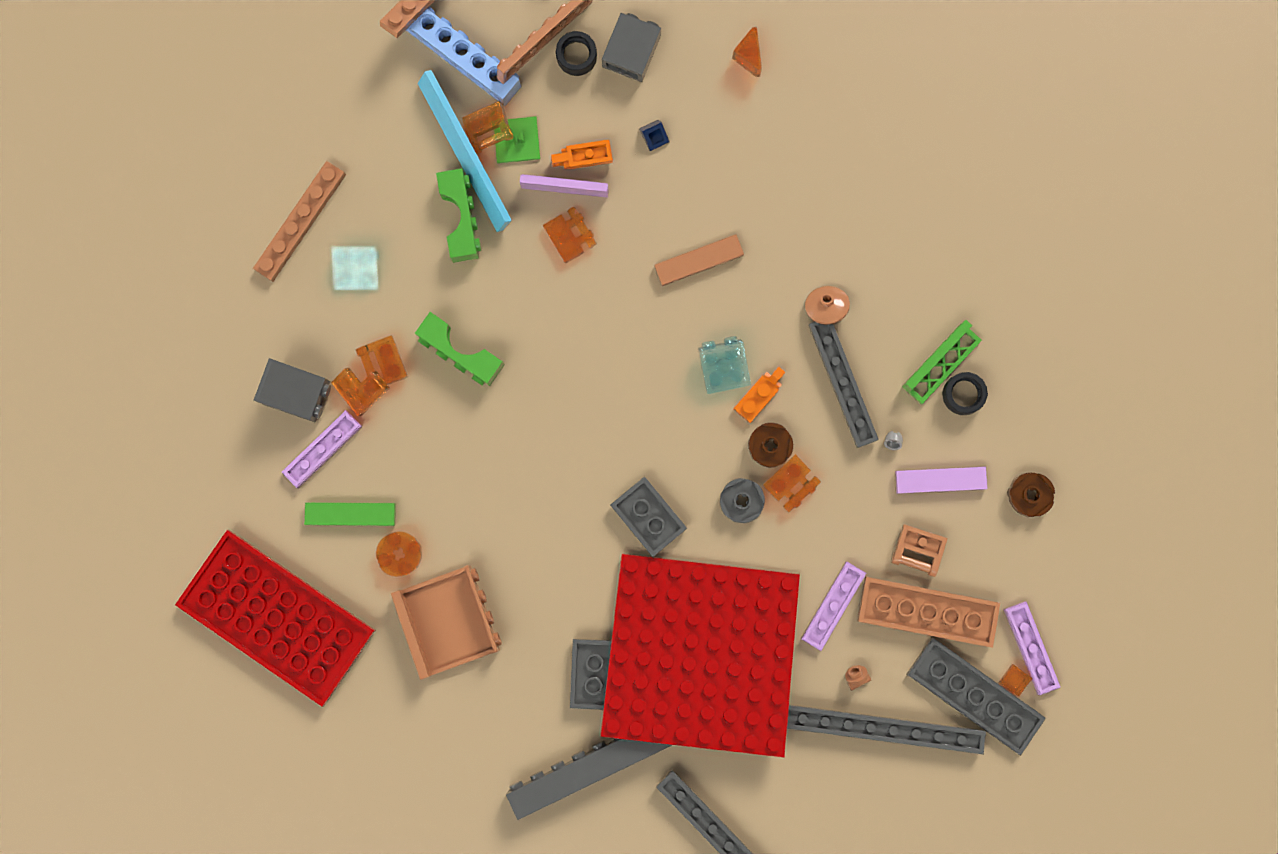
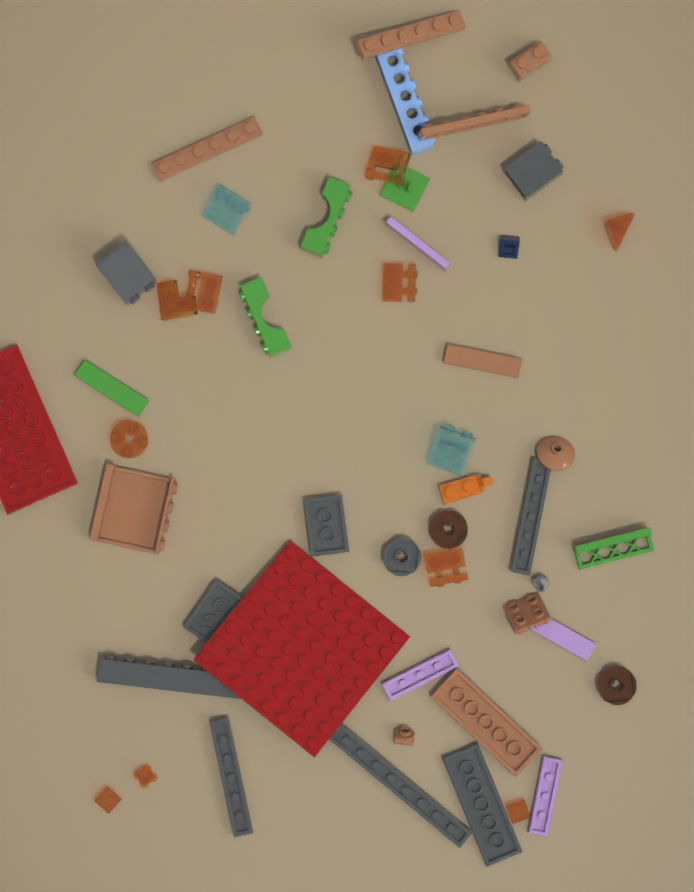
camera: 30 degrees right, 0 degrees up
lavender tile [282,410,363,488] -> none
medium azure tile [417,70,512,232] -> none
orange hinge [551,140,613,169] -> none
black tyre [555,31,597,76] -> none
nougat plate [891,524,948,577] -> none
black tyre [942,372,988,415] -> none
none -> nougat hinge [503,592,551,635]

